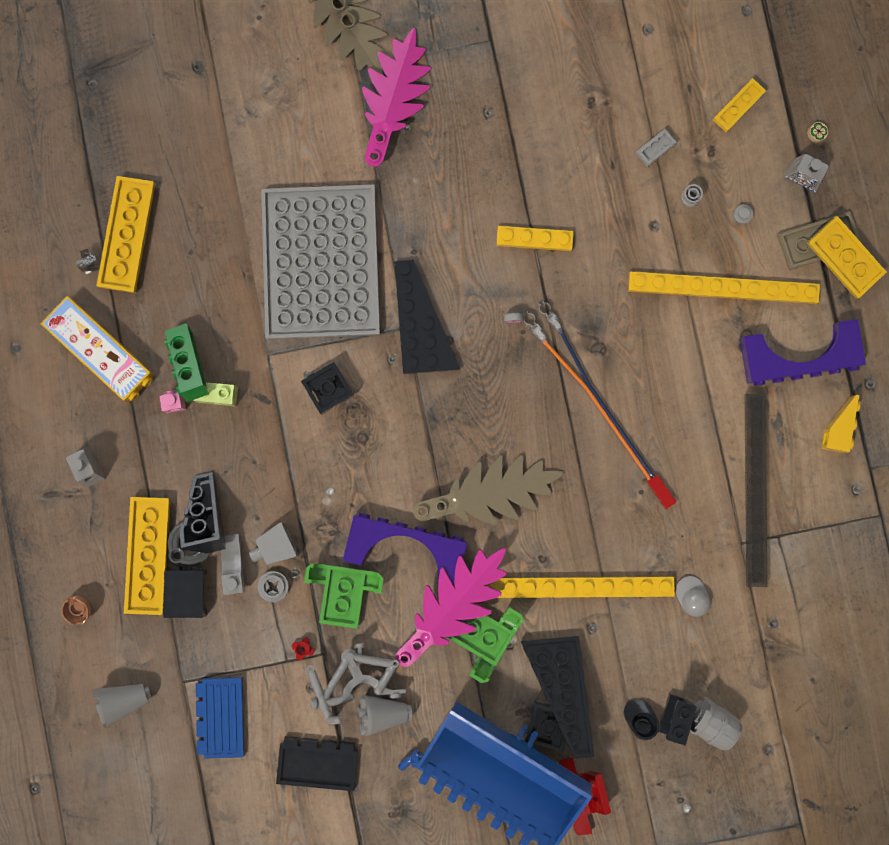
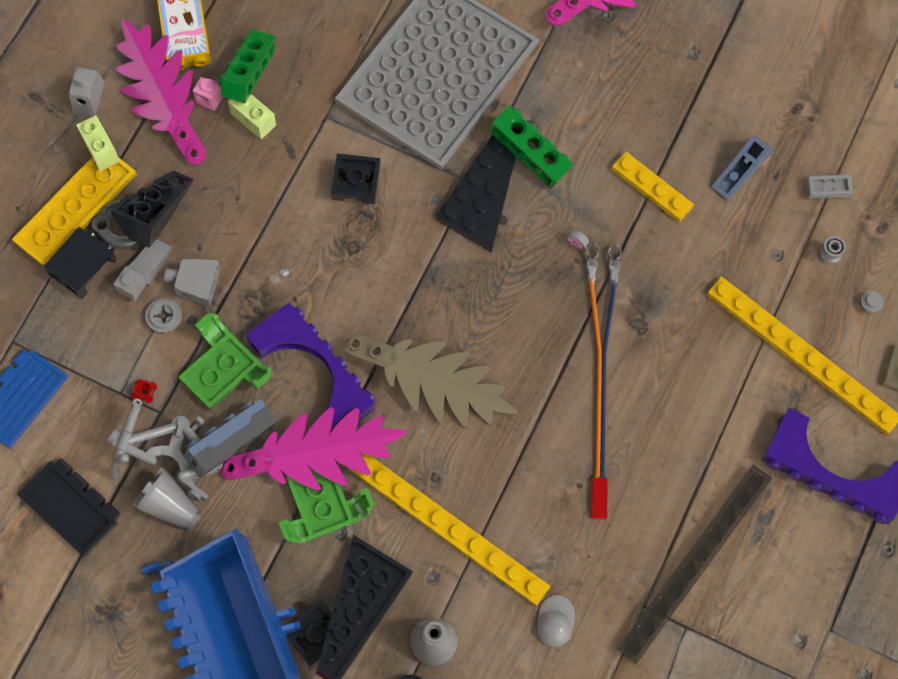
camera: 30 degrees right, 15 degrees down
yellow slope [821,395,860,453] -> none
none -> yellowish green brick [76,116,120,171]
none -> dark pink plant [116,19,206,164]
none -> piece [183,400,278,479]
none -> light grey cone [410,618,458,667]
none -> green brick [488,105,573,189]
none -> sand blue slope [711,135,774,200]

